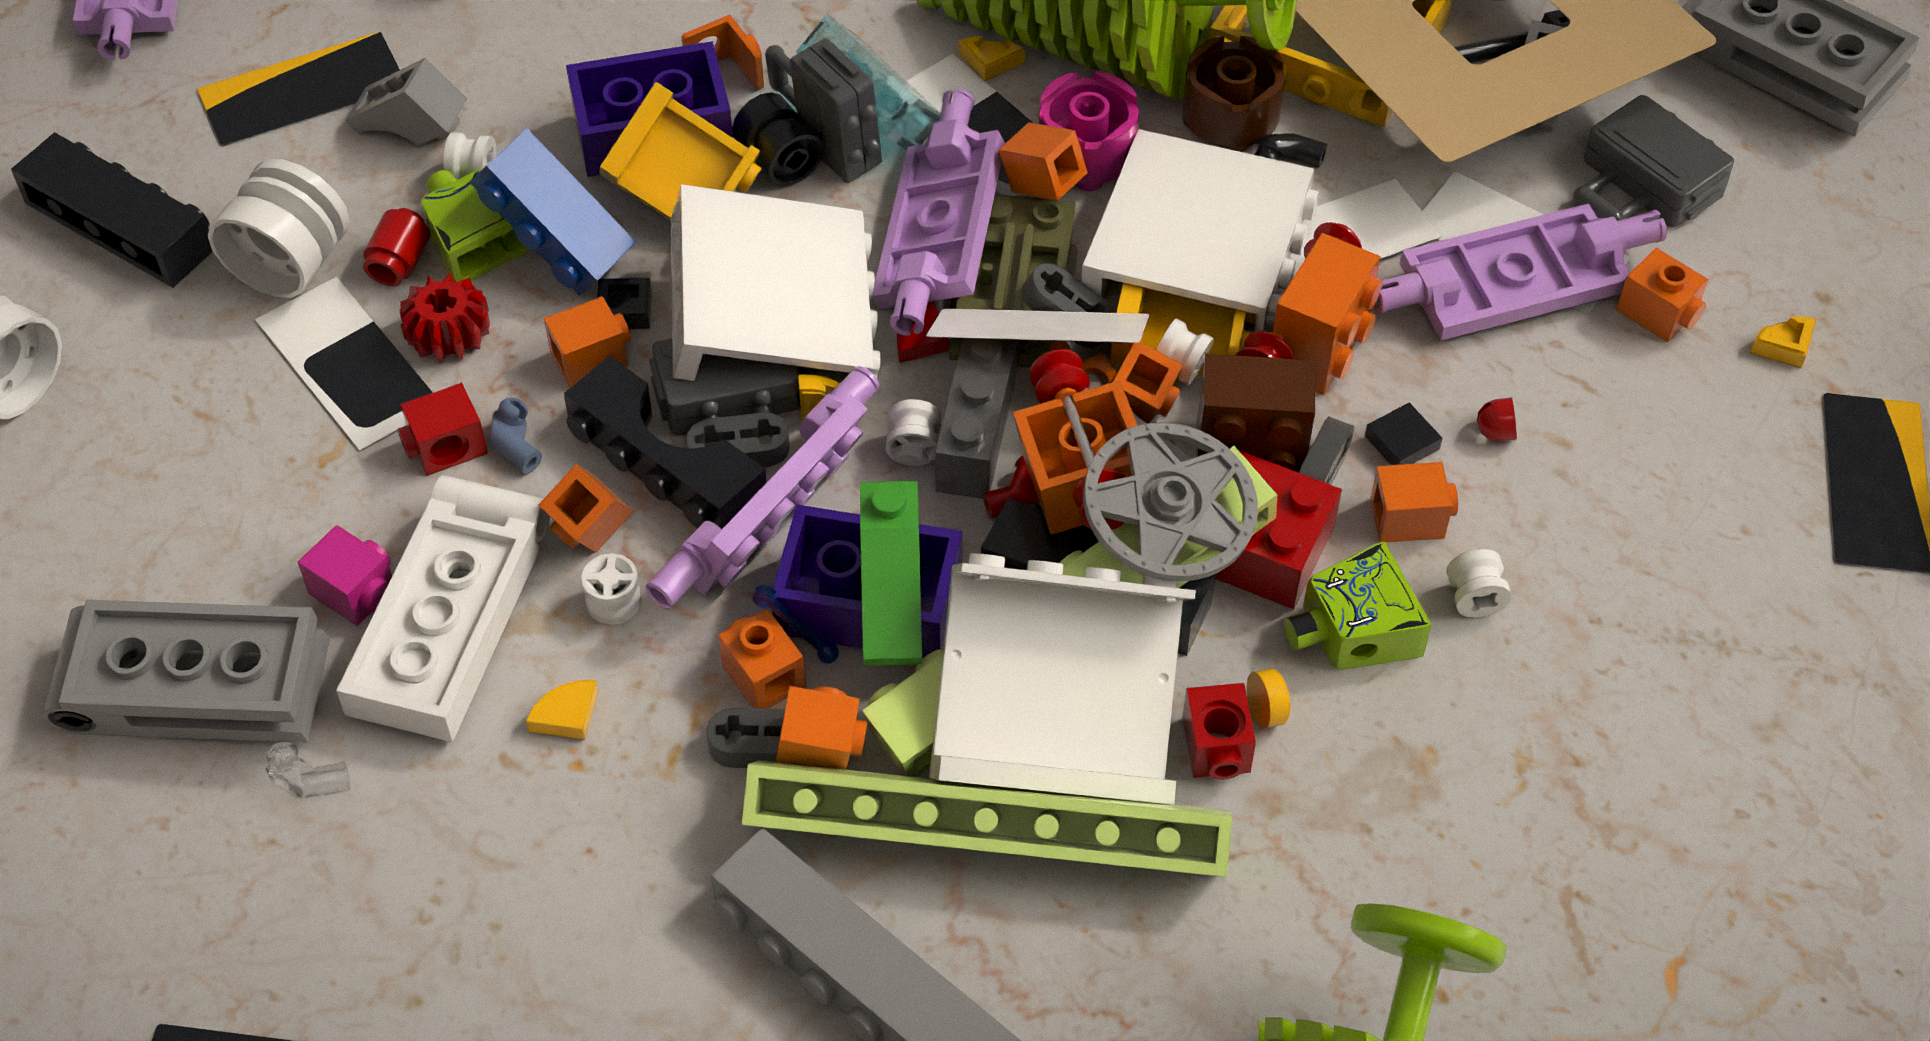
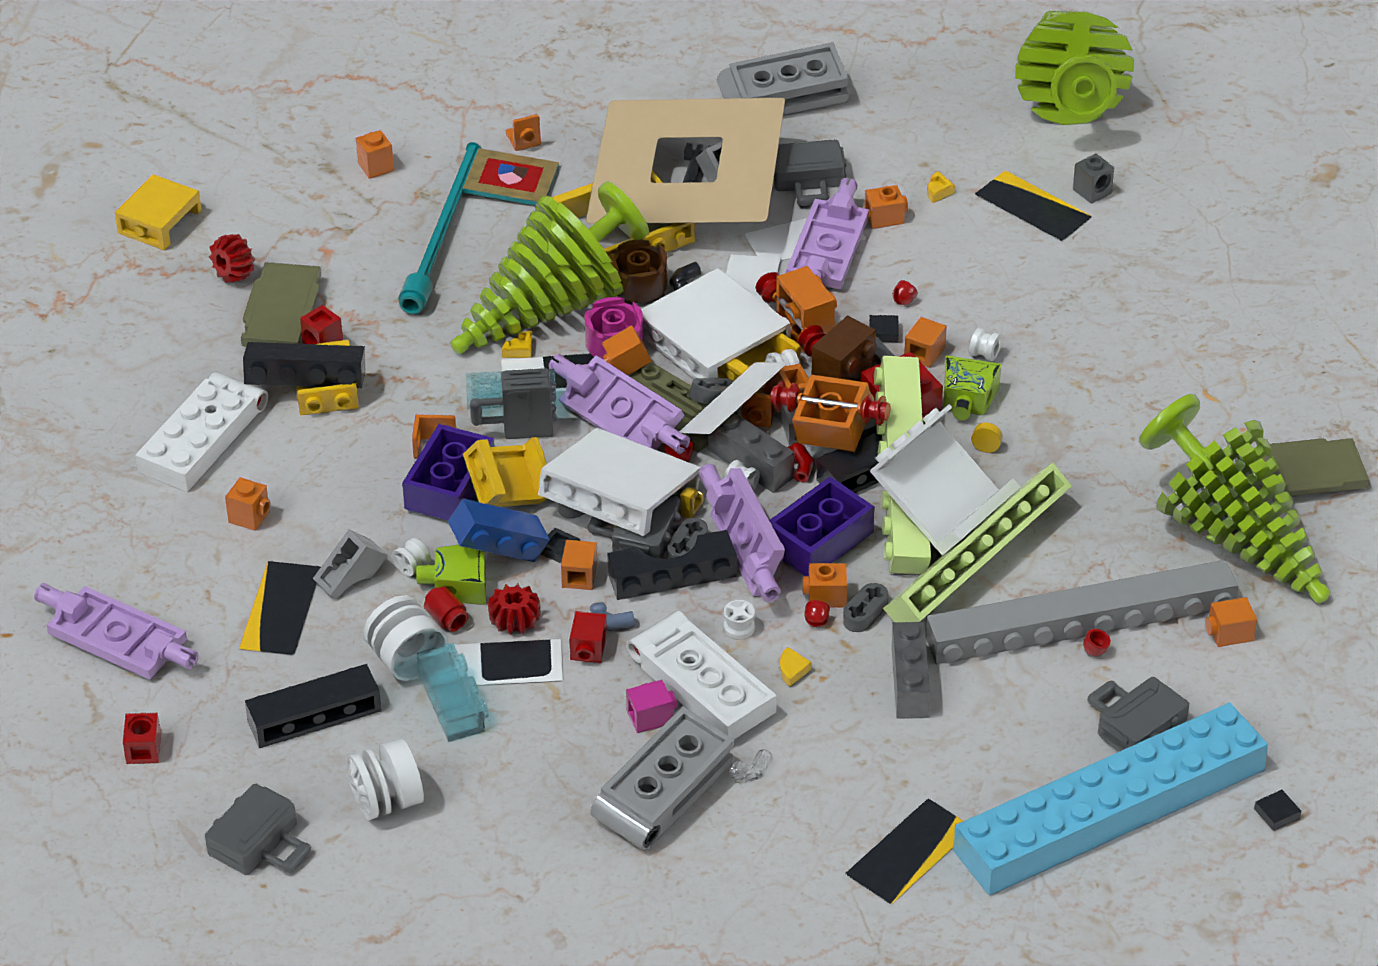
camera: 55 degrees left, 10 degrees down
orange brick [538,464,633,552] -> none
black wheel [732,92,824,187] -> none
clear blue hinge [752,585,839,664] -> none
orange brick [775,686,867,769] -> none
bright green slope [860,481,922,666] -> none
light grey wheel [1083,423,1258,581] -> none
red brick [1182,683,1256,780] -> none
none -> clear light blue brick [417,643,489,742]
none -> red hinge [804,600,830,627]
none -> flat silver brick [891,622,930,719]

